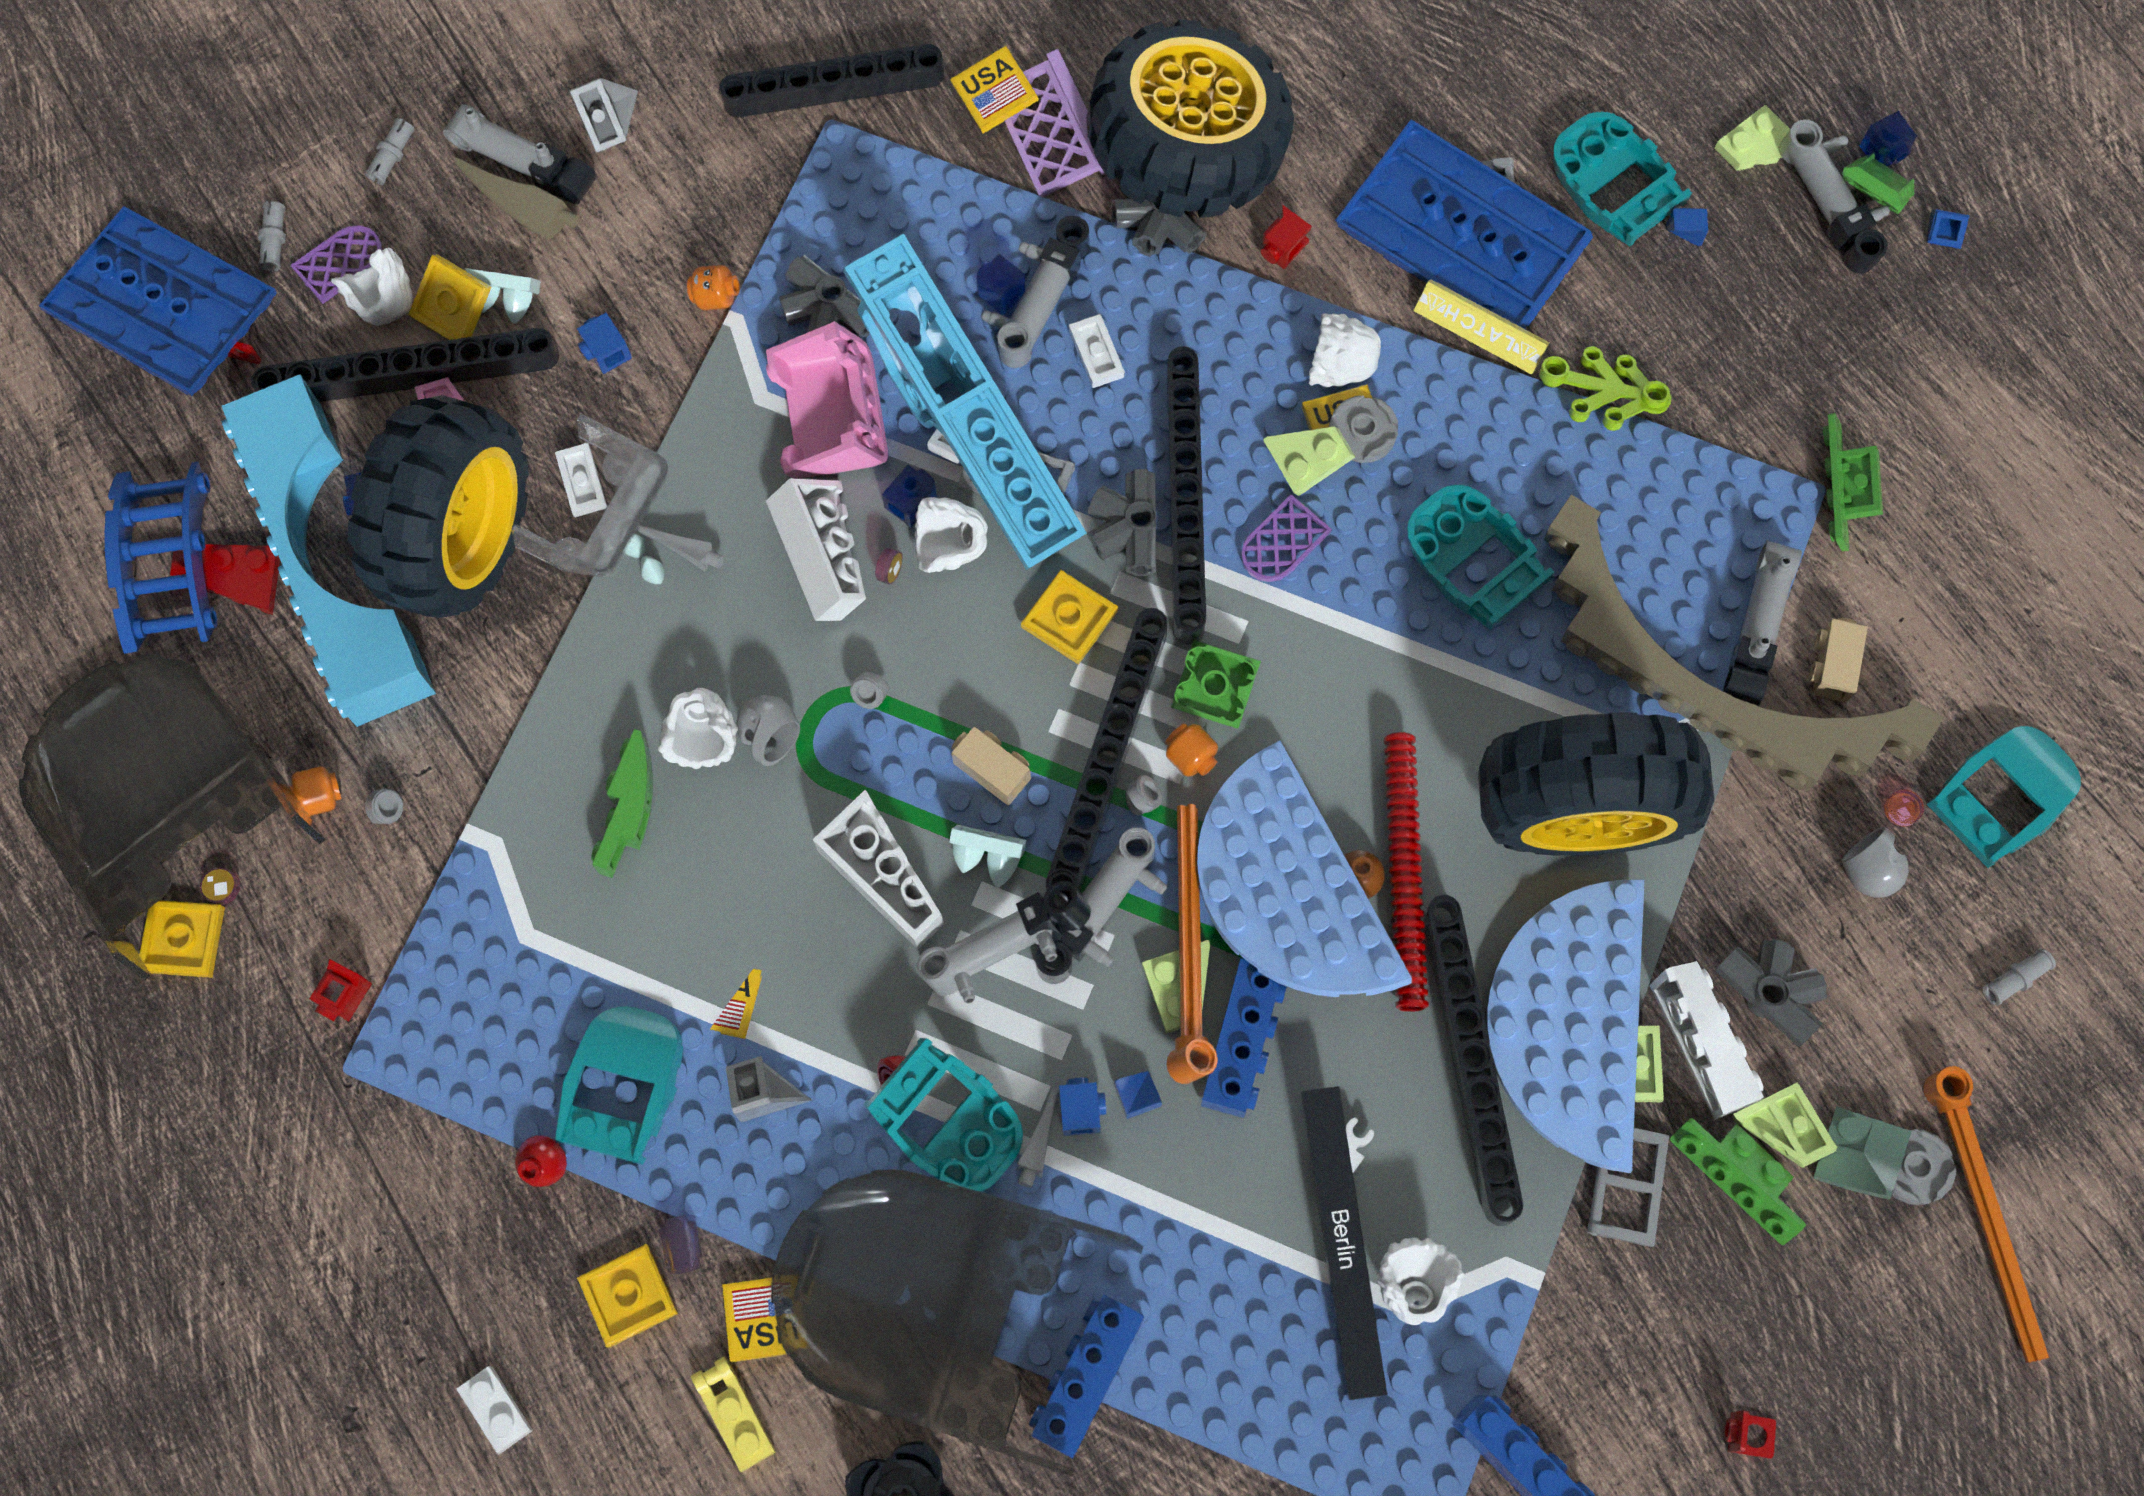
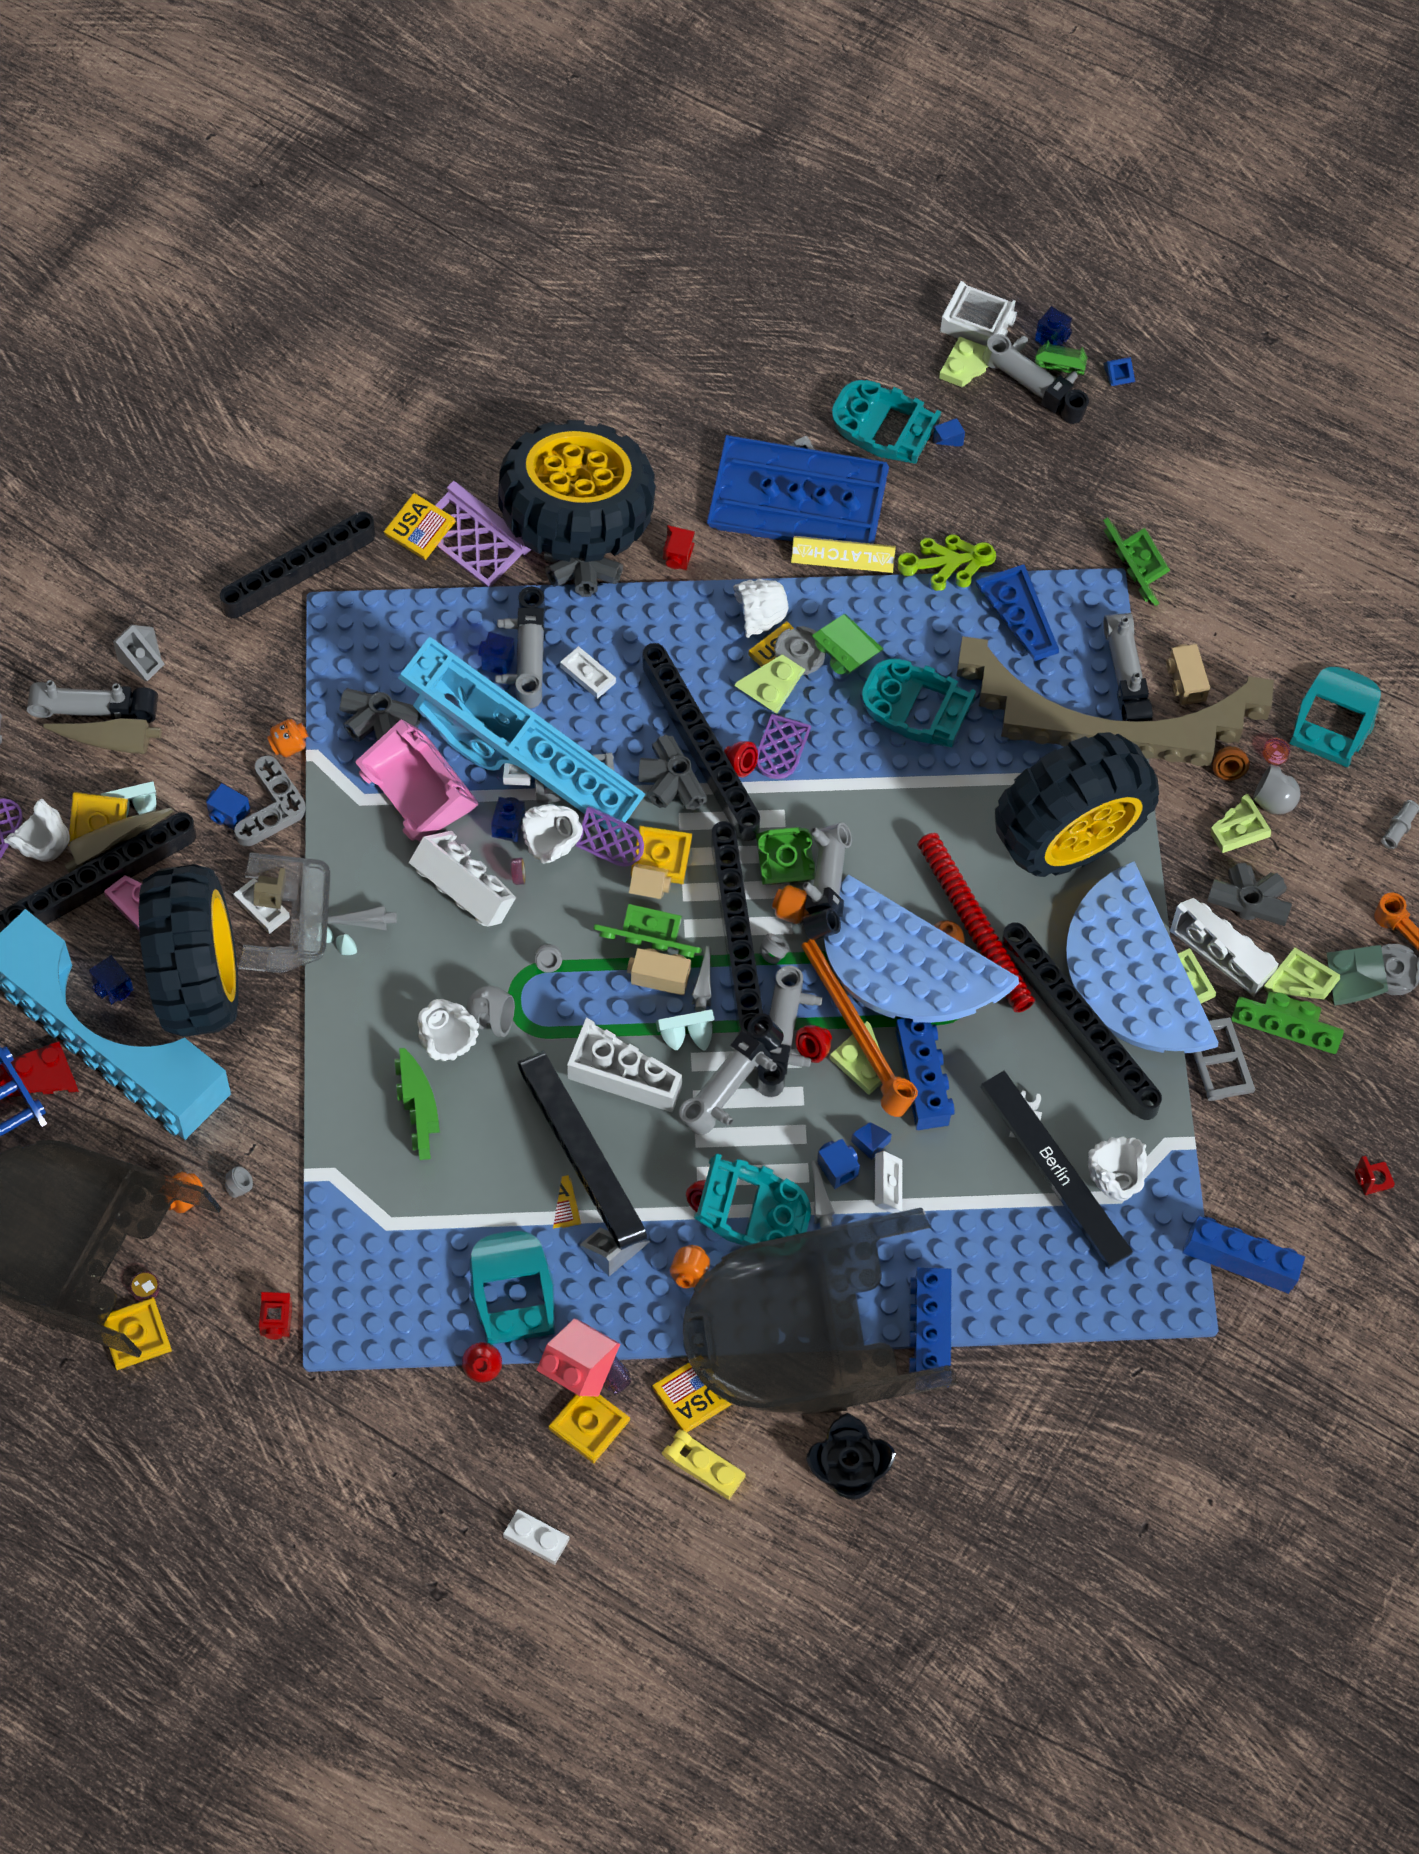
camera: 30 degrees left, 10 degrees down
none -> dark tan piece [64,808,174,873]
none -> light grey beam [234,756,306,847]
none -> dark tan panel [254,868,286,909]
none -> black beam [517,1051,647,1250]
none -> coral slope [536,1319,620,1397]
none -> medium lavender window [575,806,644,867]
none -> bright green bracket [593,904,702,958]
none -> tan brick [629,864,672,899]
none -> orange head [670,1245,710,1288]
none -> light grey piece [692,946,711,1012]
none -> red brick [724,741,758,778]
none -> red brick [795,1025,832,1063]
none -> piece [803,822,852,940]
none -> bright green slope [812,613,884,674]
none -> white plate [875,1151,902,1214]
none -> white window [940,281,1017,346]
none -> blue wing [976,564,1059,661]
none -> yellowish green wing [1210,794,1271,853]
none -> dark orange brick [1213,746,1250,781]

